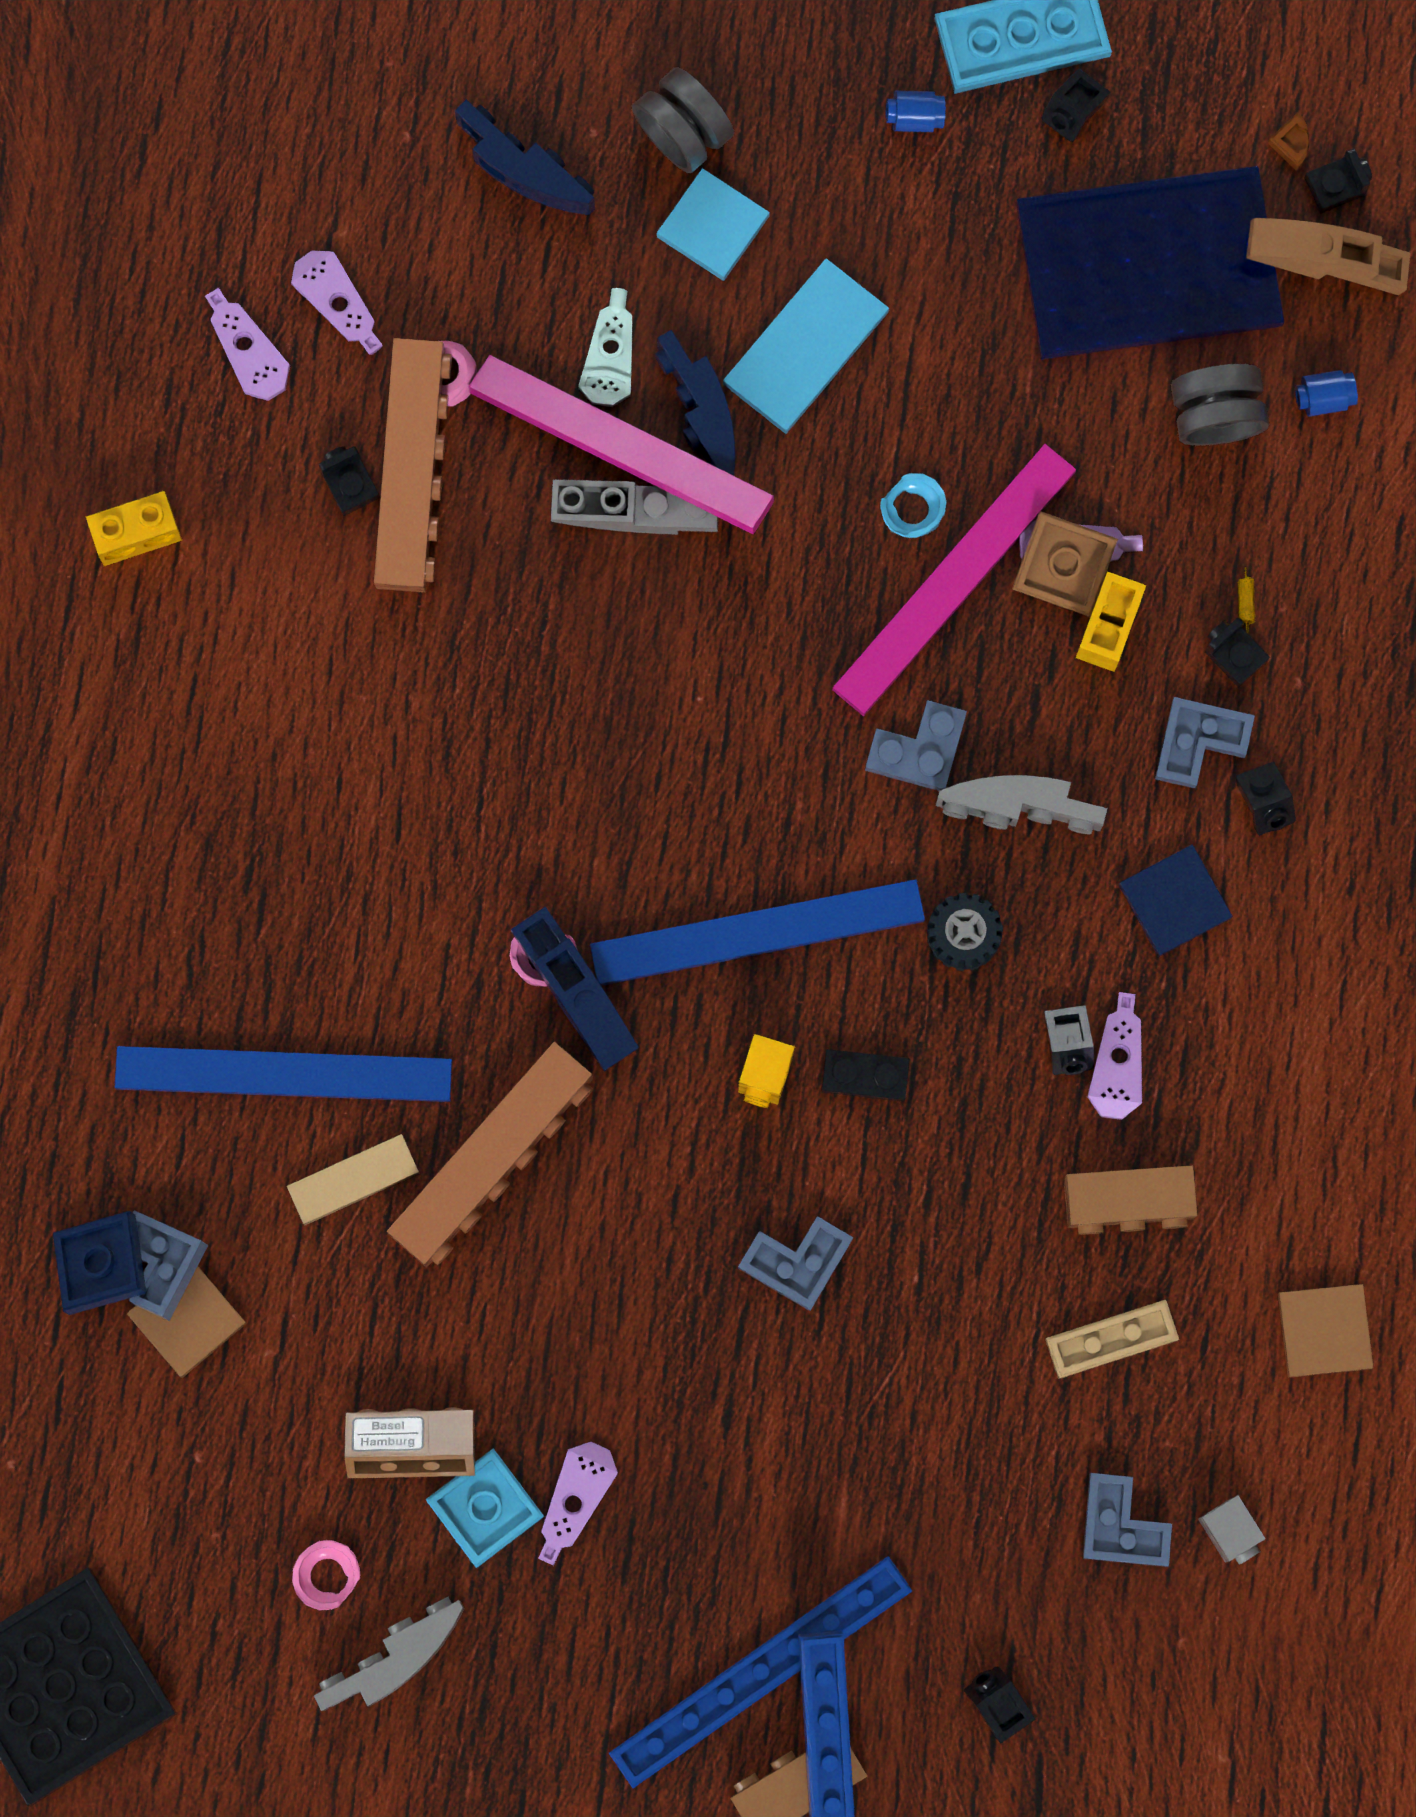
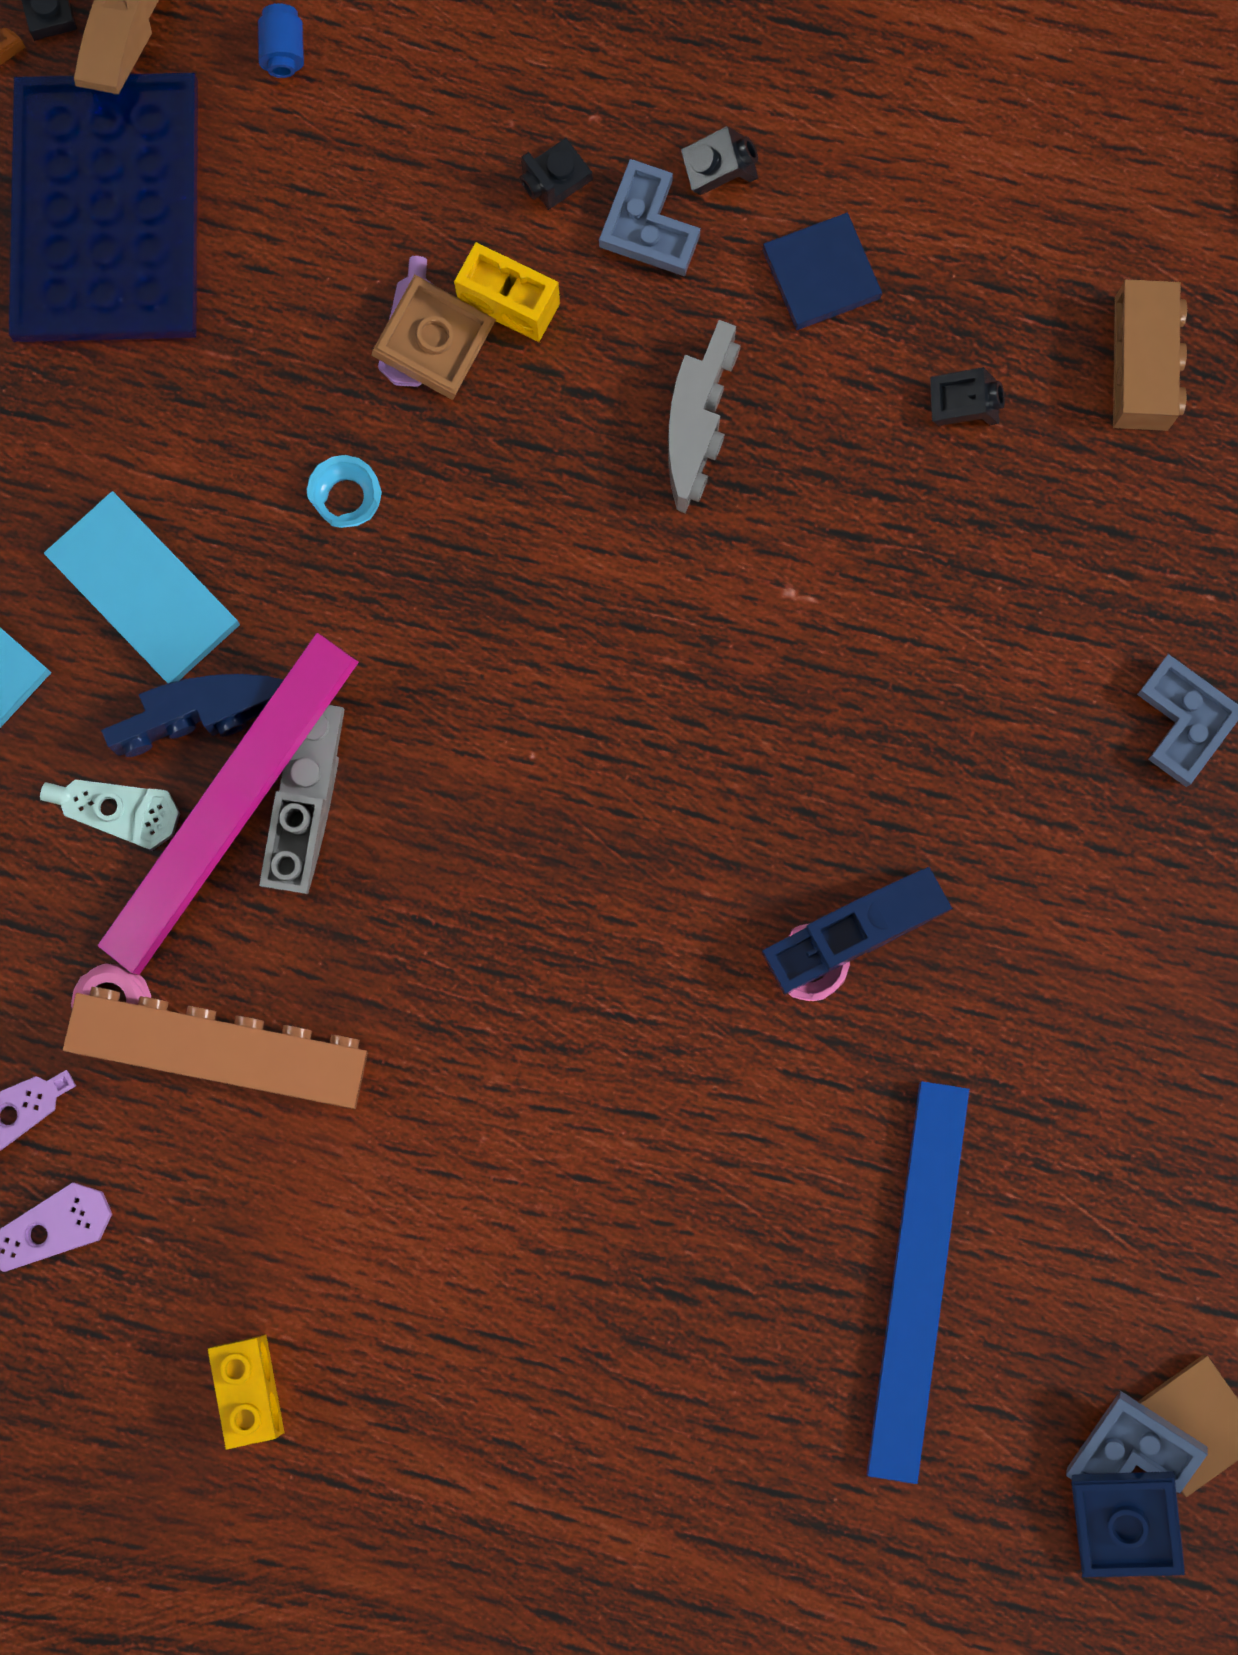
camera: 80 degrees left, 0 degrees up
tan tile [287,1134,420,1226] -> none
black bracket [319,446,380,516] -> none
nougat brick [387,1041,593,1268] -> none
blue tile [590,879,925,986] -> none
yellow brick [738,1034,795,1108] -> none
black plate [822,1049,910,1102] -> none
dark pink tile [832,444,1076,716] -> none
sand blue plate [865,700,967,791] -> none
black wheel [927,893,1003,971] -> none
lavender piece [1087,992,1142,1120] -> none
flat silver wheel [1171,364,1269,446] -> none
yellow piece [1238,567,1255,633] -> none

